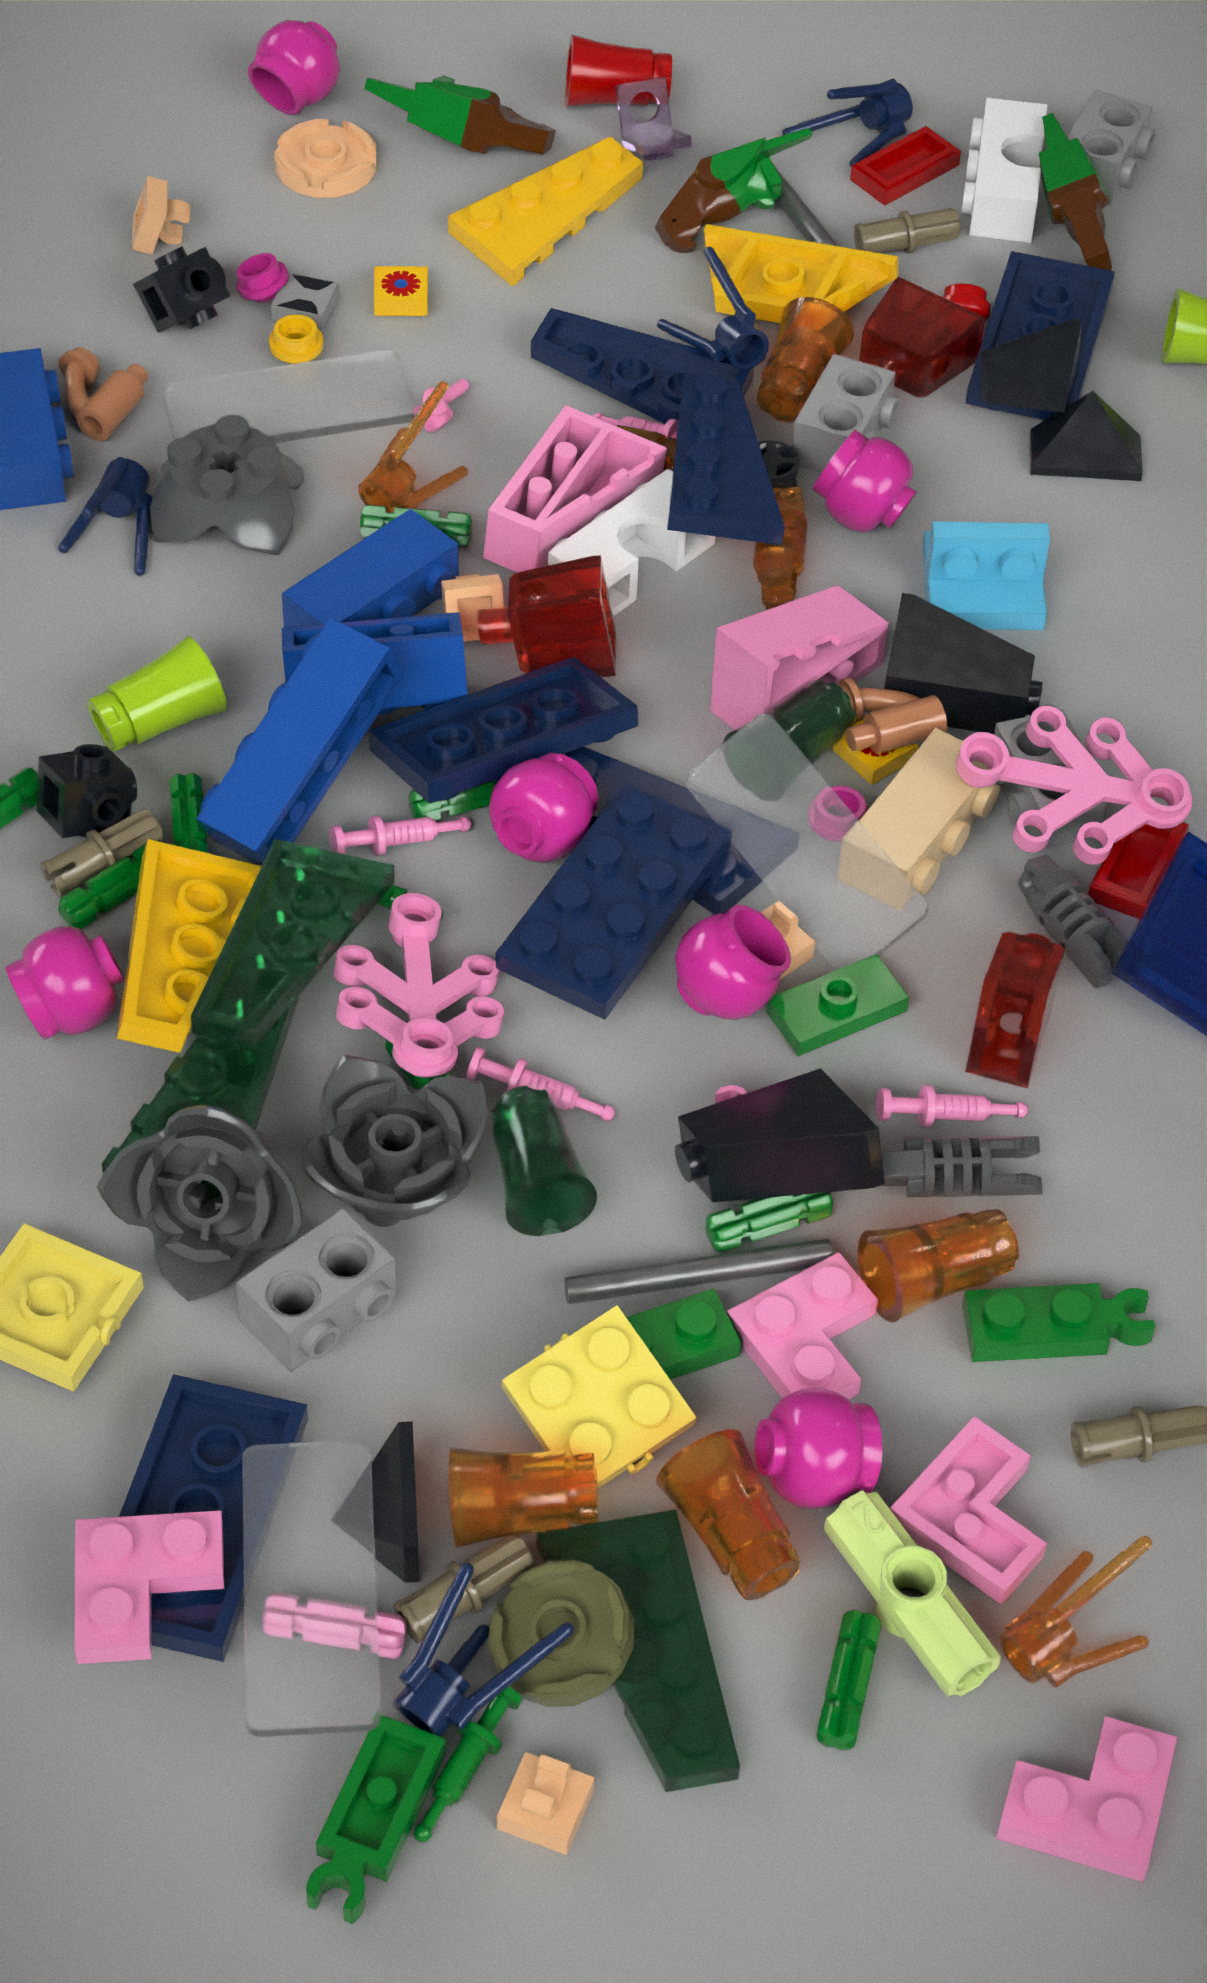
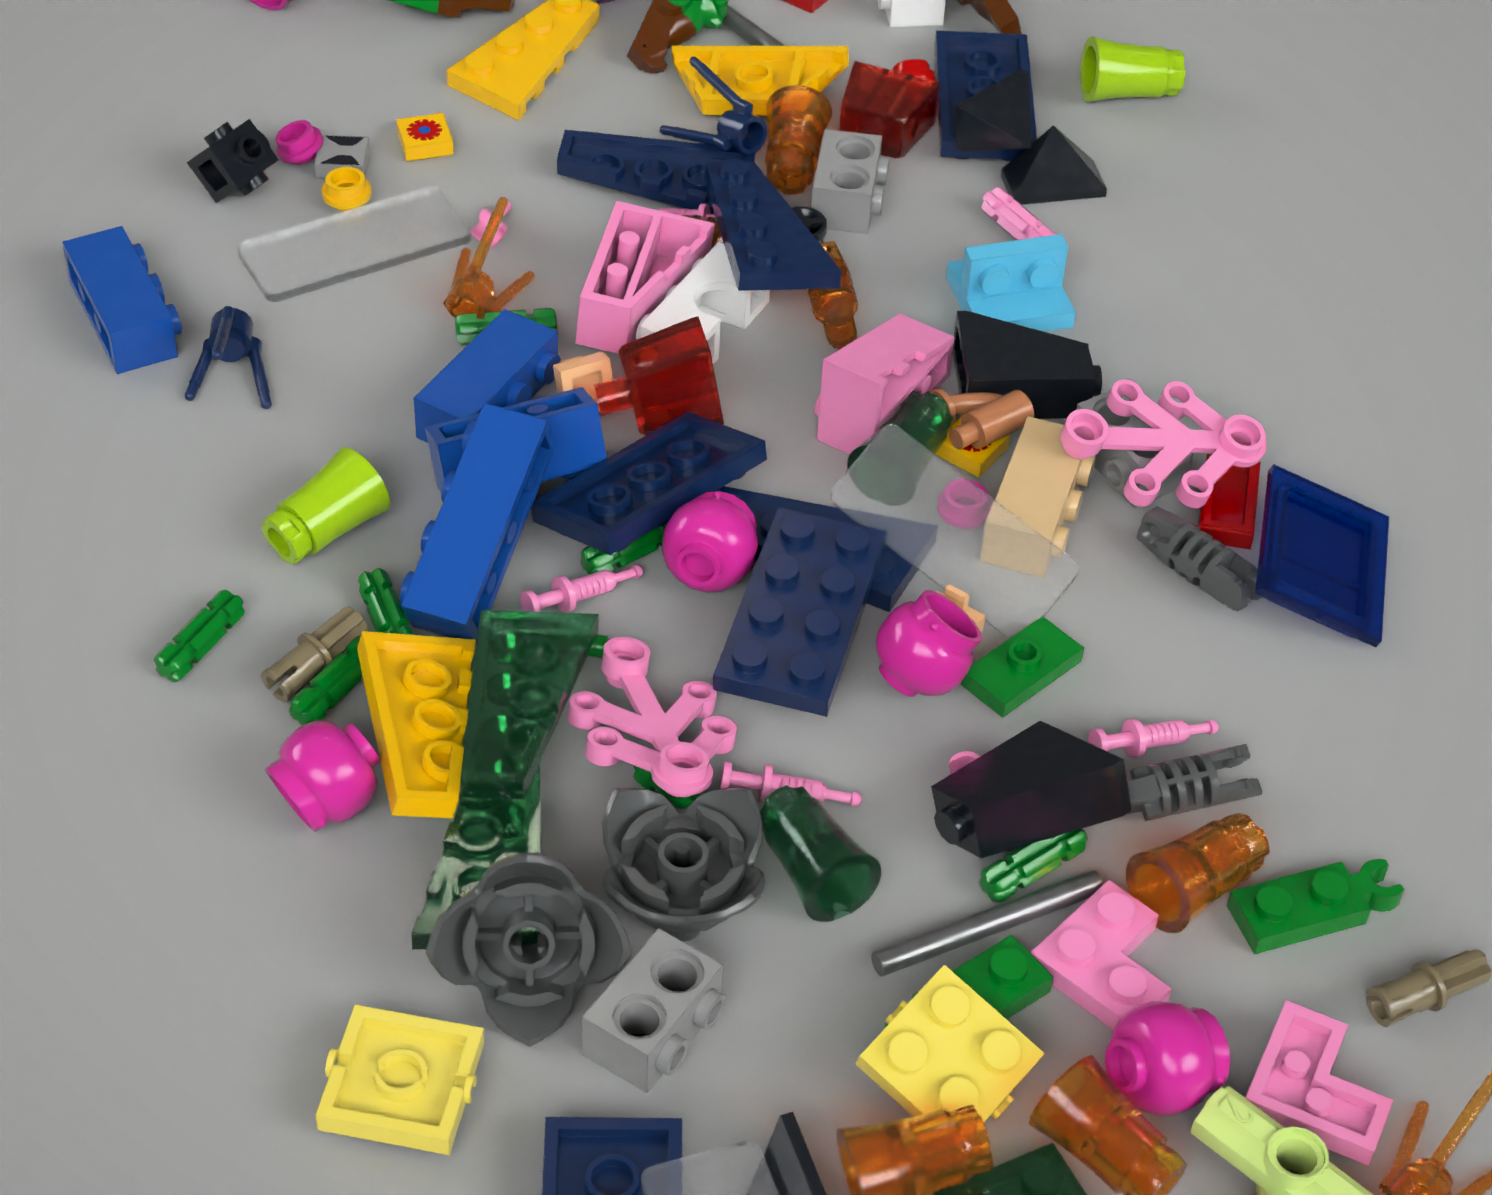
camera: 15 degrees left, 5 degrees down
black brick [37,744,138,839] -> none
nougat plant [59,347,148,441] -> none
light nougat tile [132,176,190,255] -> none
dark grey brick [150,415,304,555] -> none
light nougat tile [275,119,377,198] -> none
dark pink piece [812,429,917,533] -> none
dark tan axle [854,208,961,253] -> none
clear red torso [965,932,1065,1089] -> none
none -> bright pink axle [981,187,1056,240]

